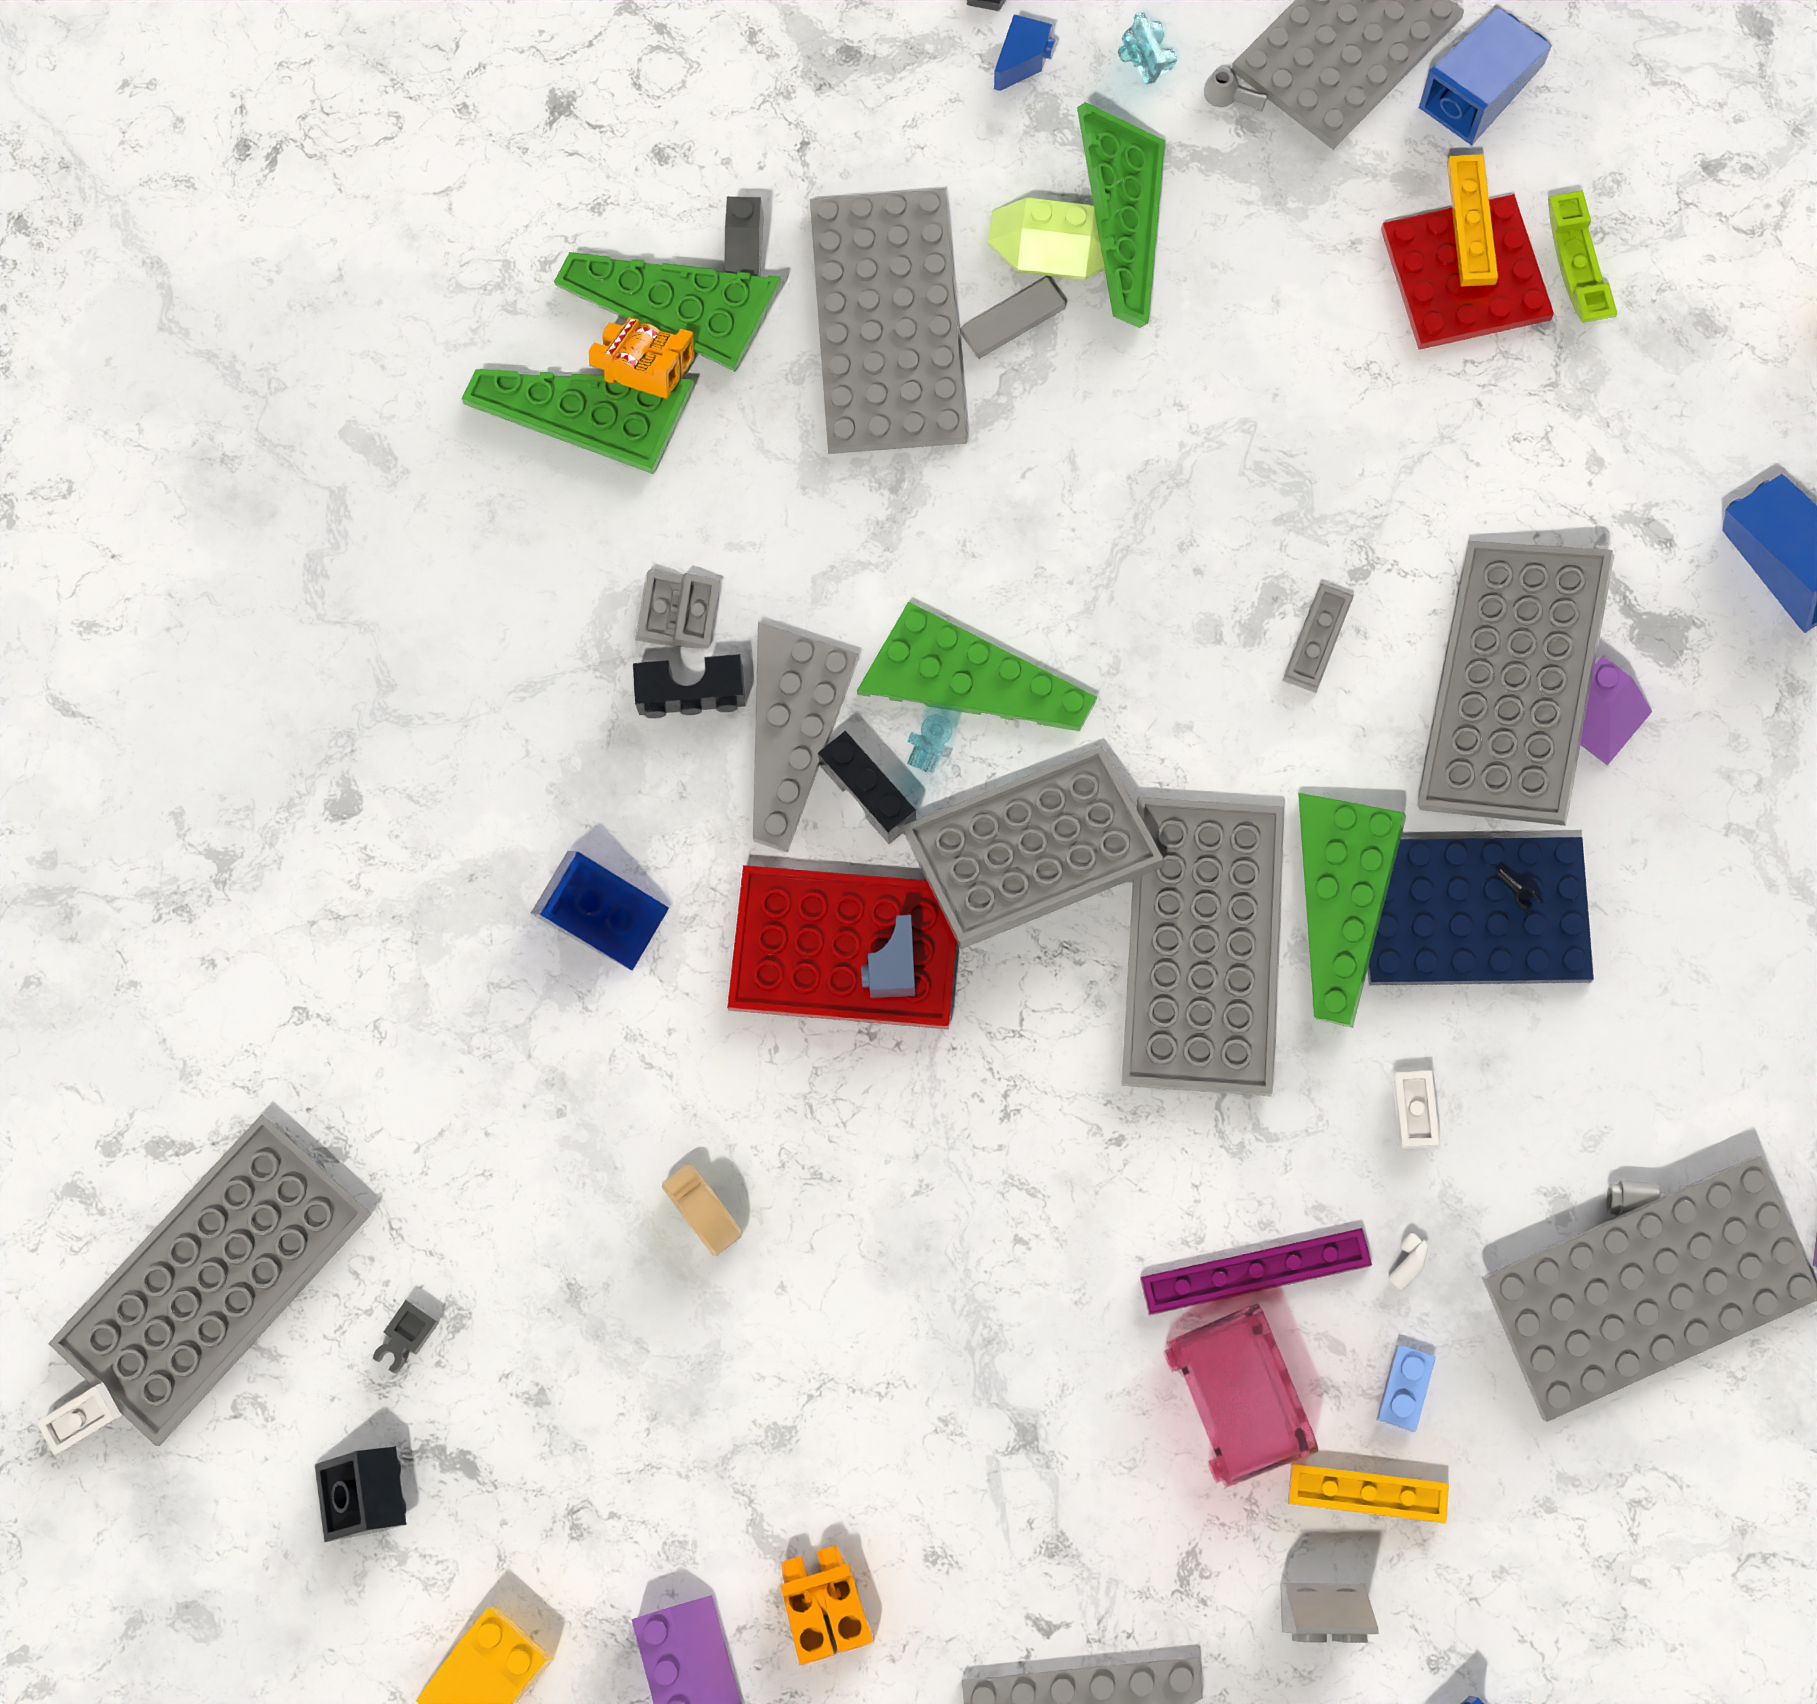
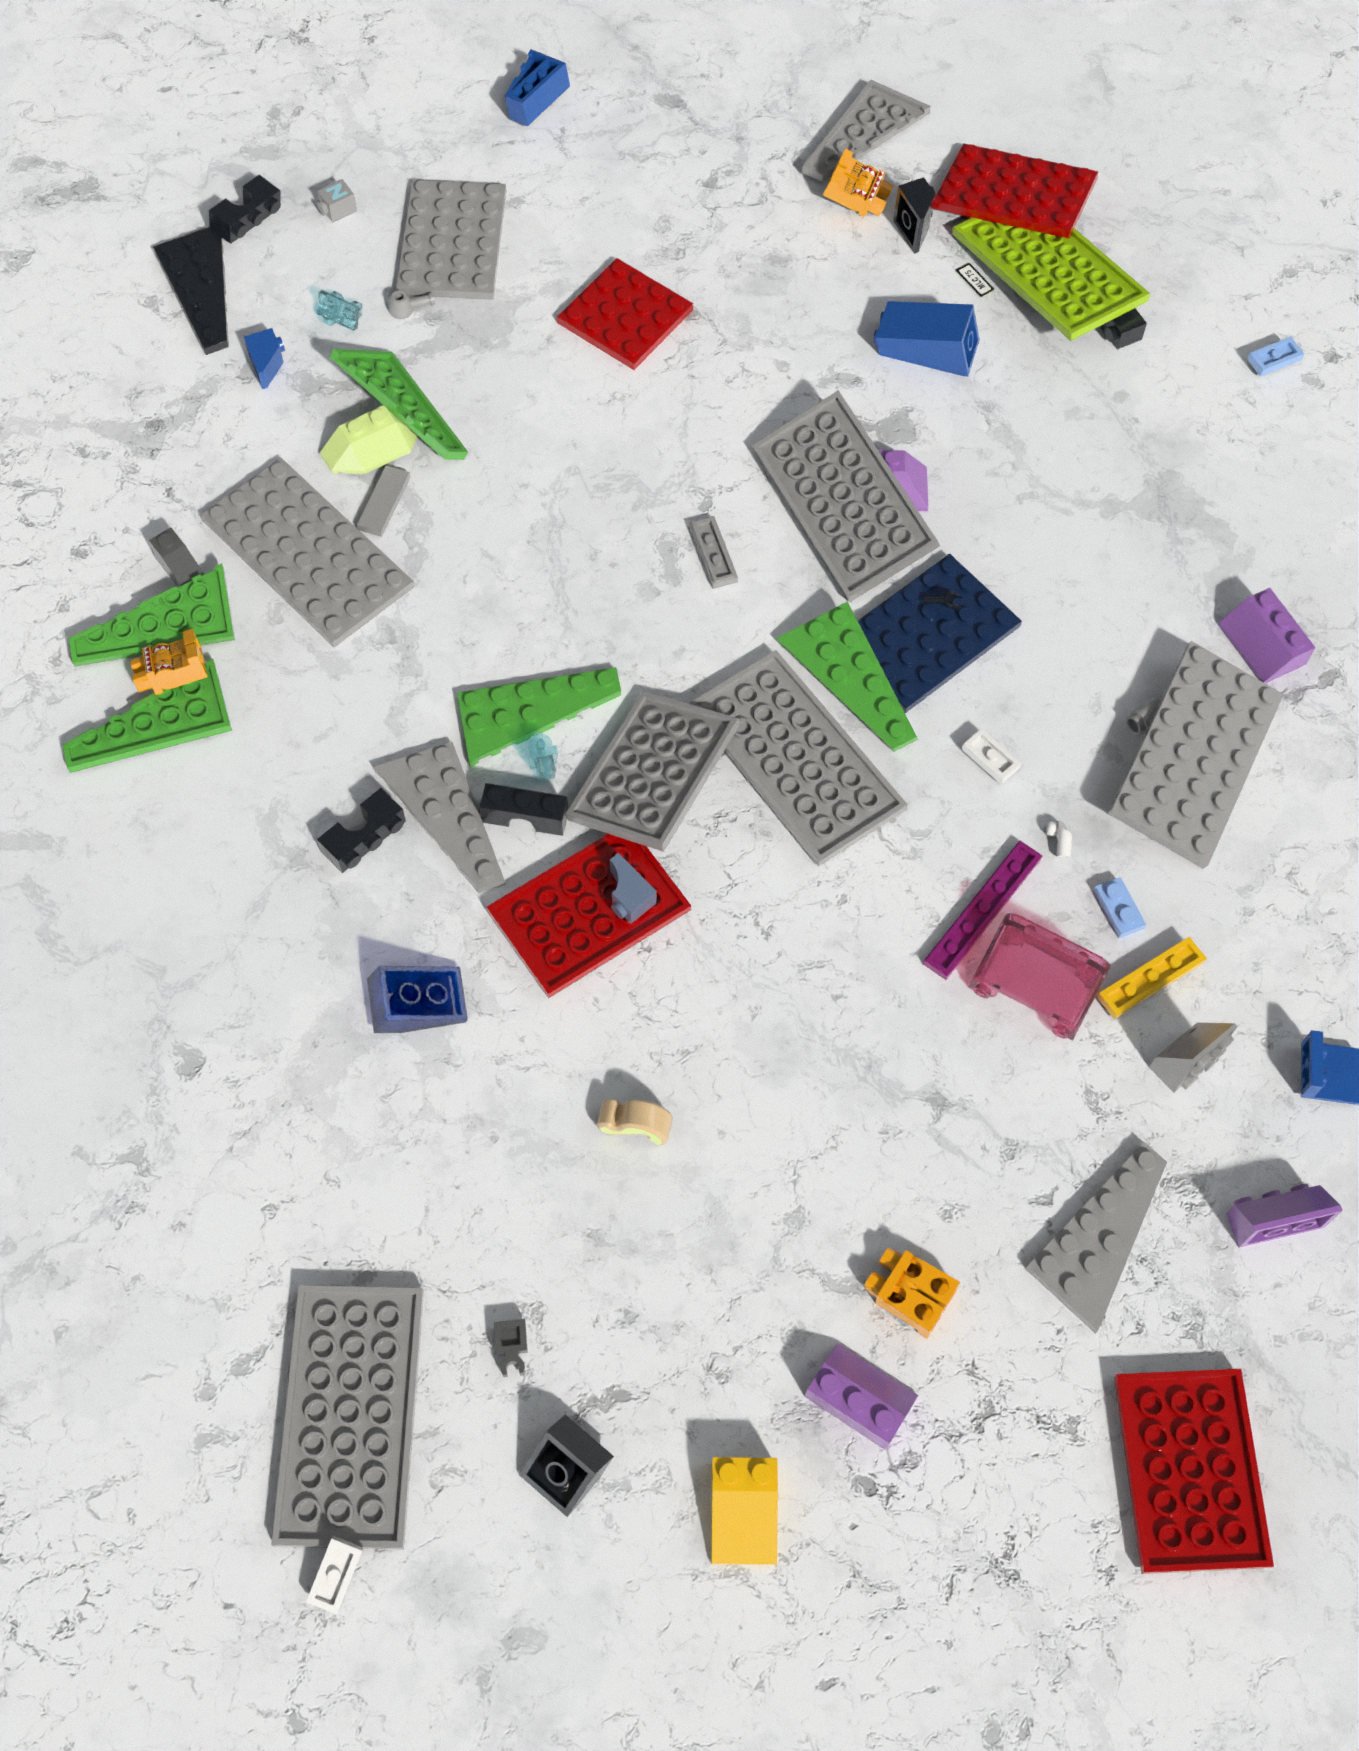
camera: 45 degrees left, 10 degrees down
light grey slope [635,570,720,648] -> none
slope [1418,8,1552,146] -> none
yellow plate [1447,154,1498,286] -> none
lime slope [1548,190,1618,323] -> none

